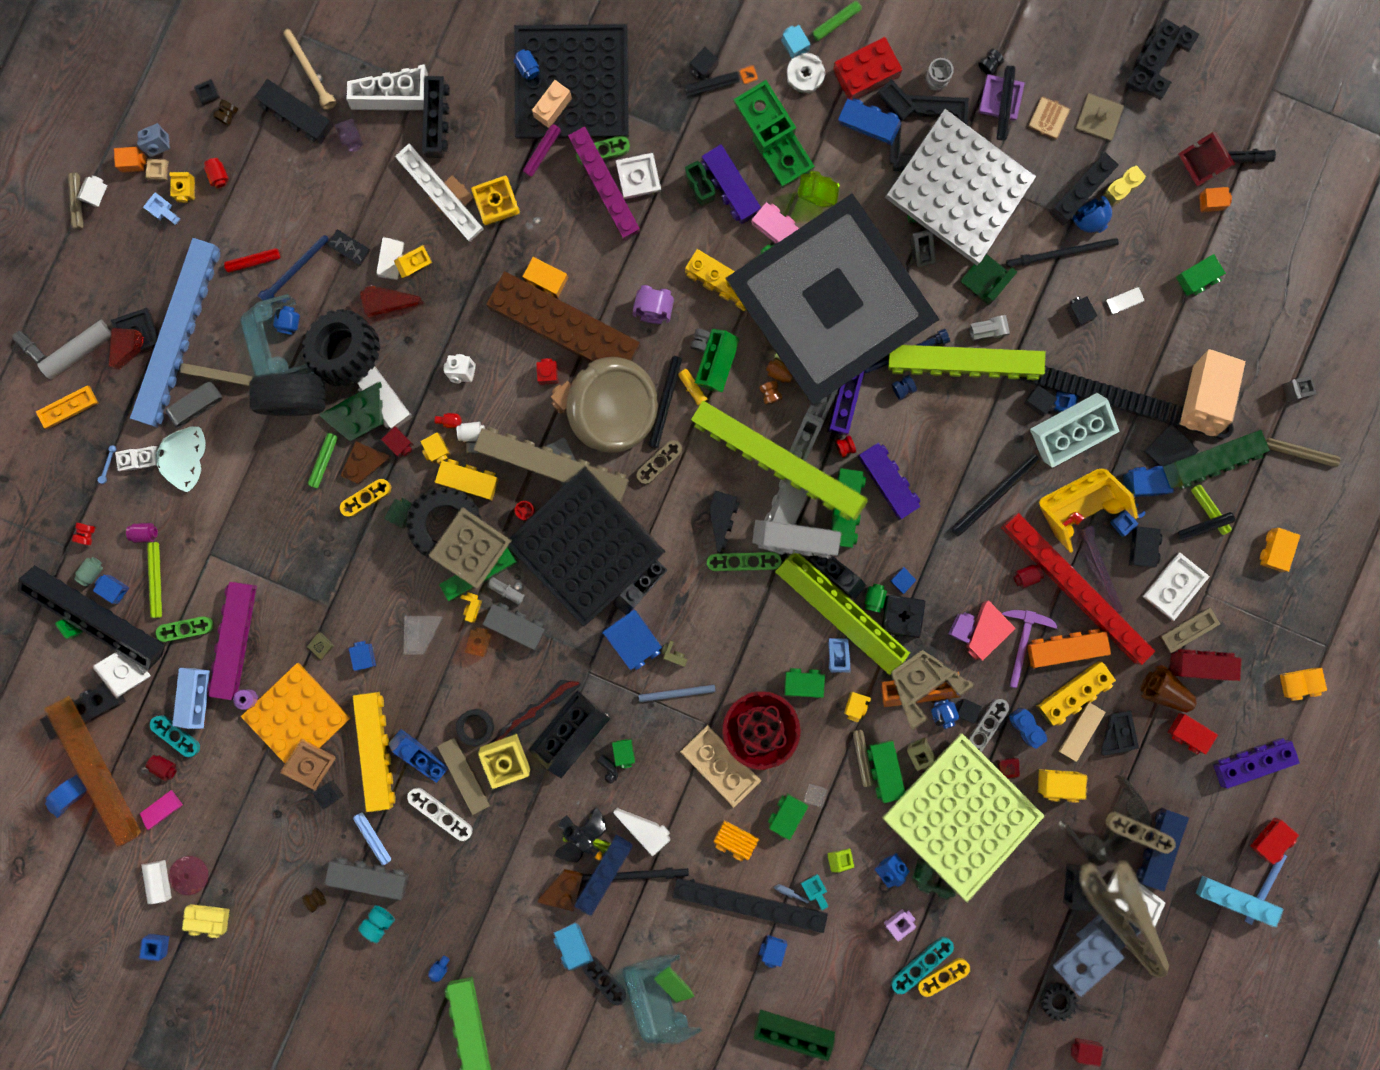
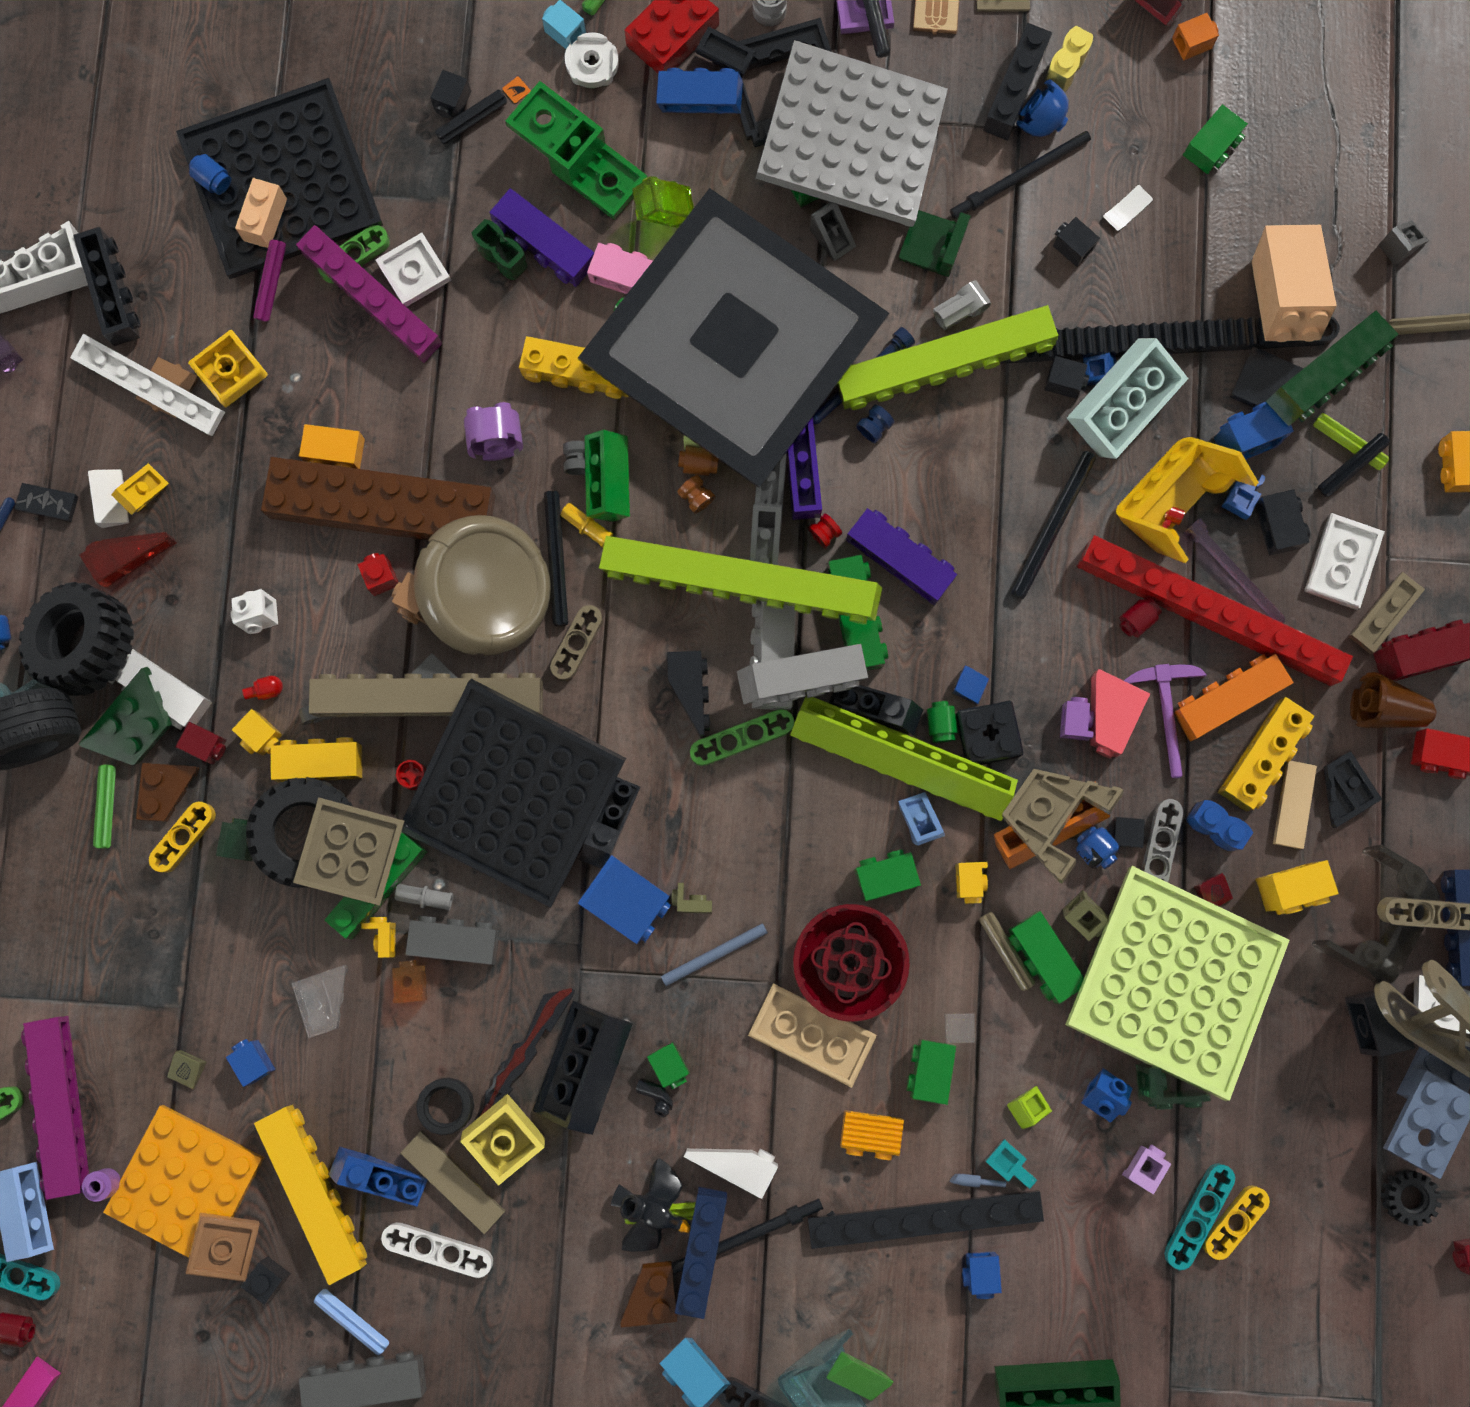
camera: 15 degrees left, 5 degrees down
white brick [457,422,485,442] -> none

